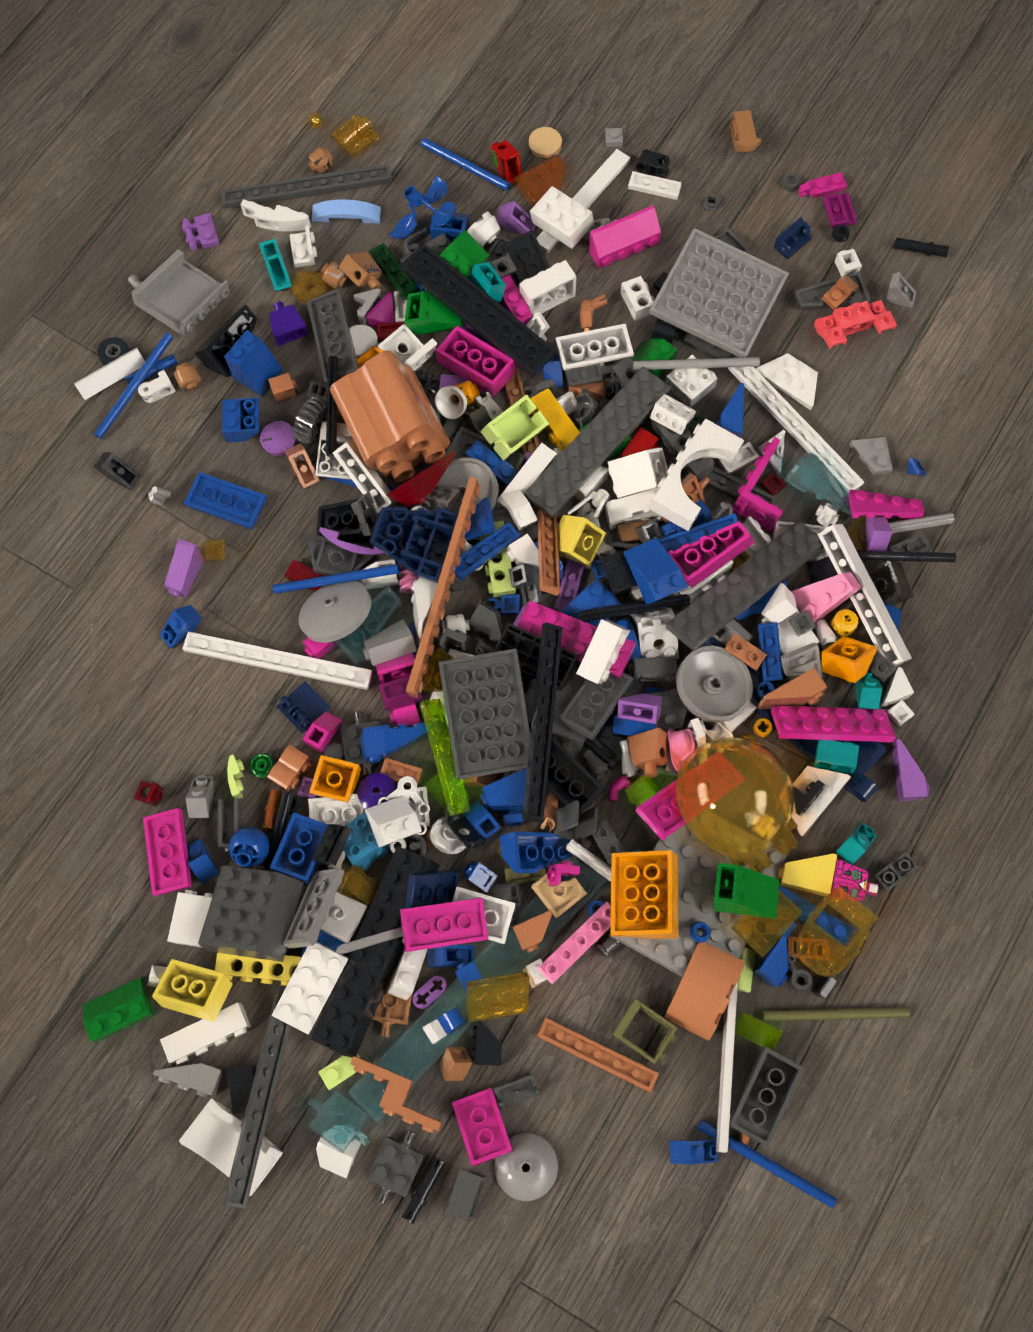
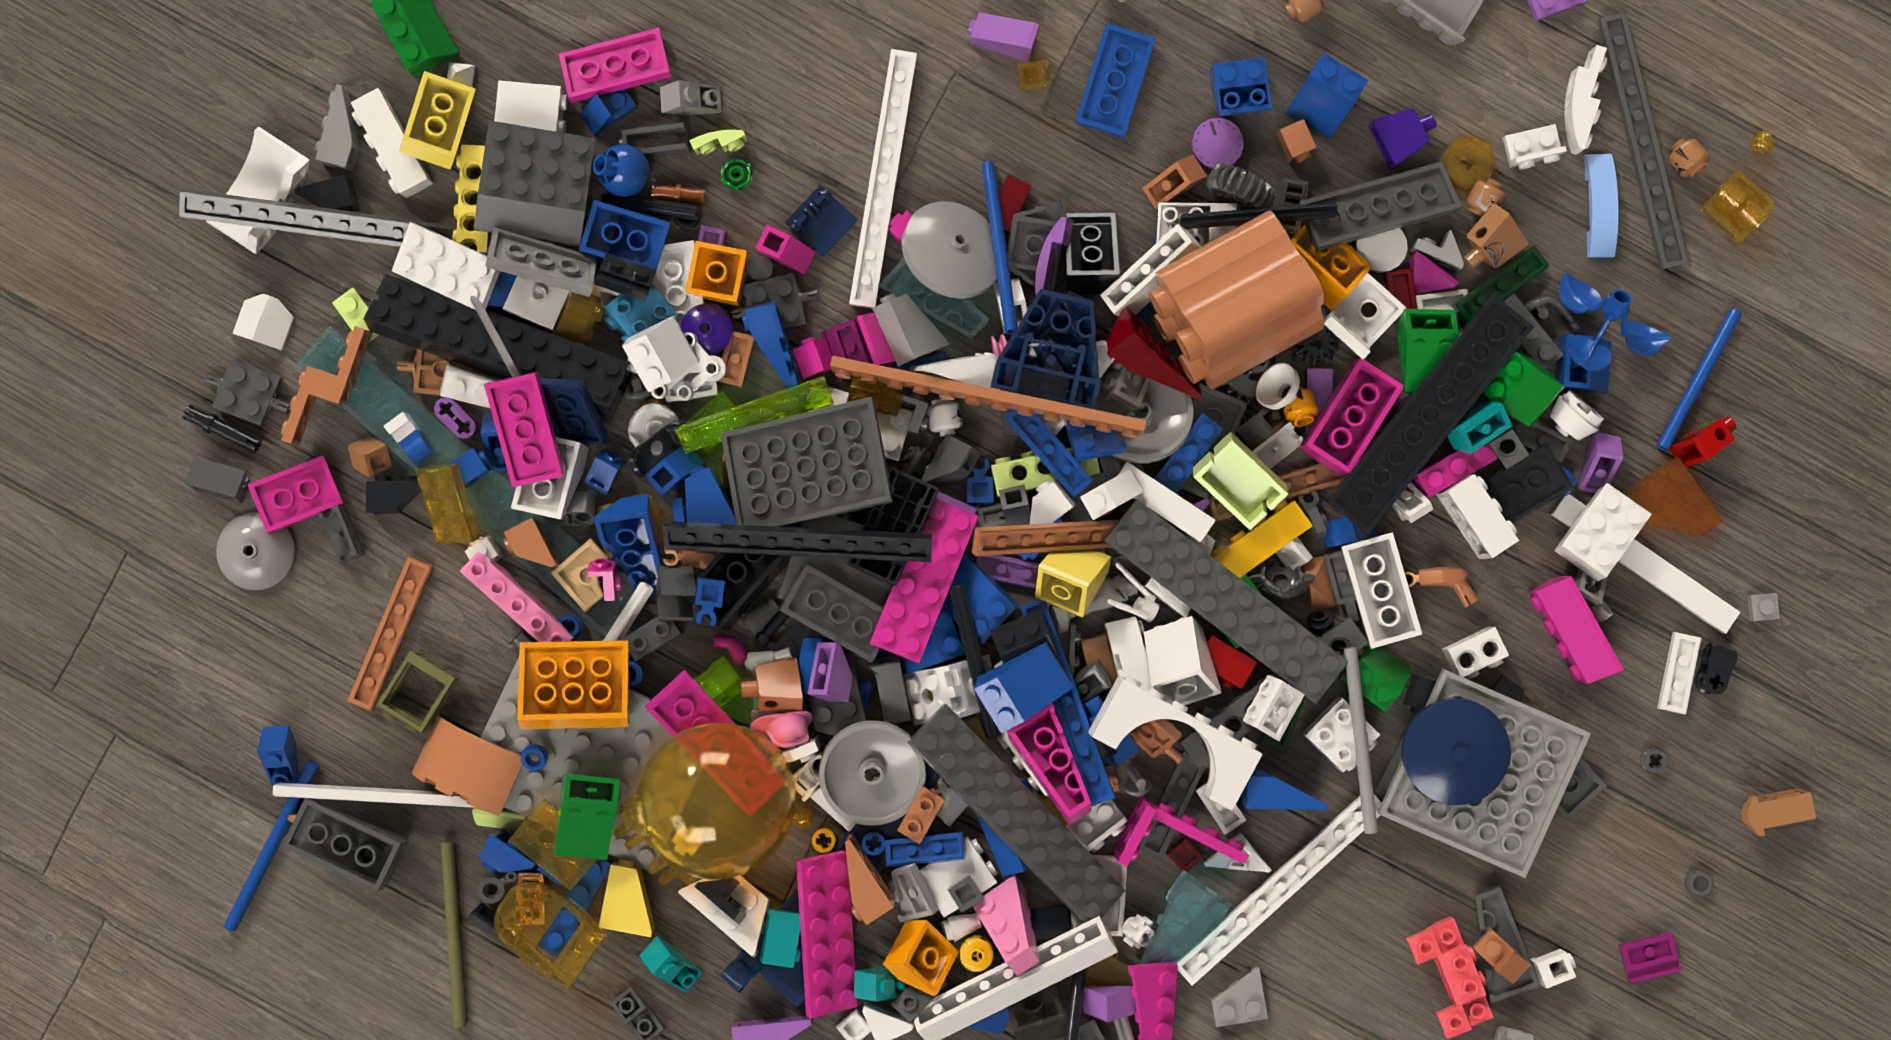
camera: 85 degrees right, 15 degrees up
dark red bracket [134,781,164,807] -> none
blue slope [160,605,202,648] -> none
black wedge [194,305,257,378] -> none
teal slope [259,238,292,292] -> none
nougat brick [267,745,311,791] -> none
clear light blue plate [308,1091,371,1153] -> none
dark grey piece [351,493,379,536] -> none
tan tile [529,127,562,159] -> none
white wedge [576,619,631,684] -> none
clear neon green slope [735,1013,783,1051] -> none
white wing [756,354,818,410] -> none
white slope [761,583,797,623] -> none
dark blue hinge [774,217,813,259] -> none
dark pink hinge [798,172,848,198] -> none
torso [827,860,878,902] -> none
black plate [832,225,850,242] -> none
none -> blue plate [694,577,725,626]
none -> dark blue dish [1401,698,1511,805]

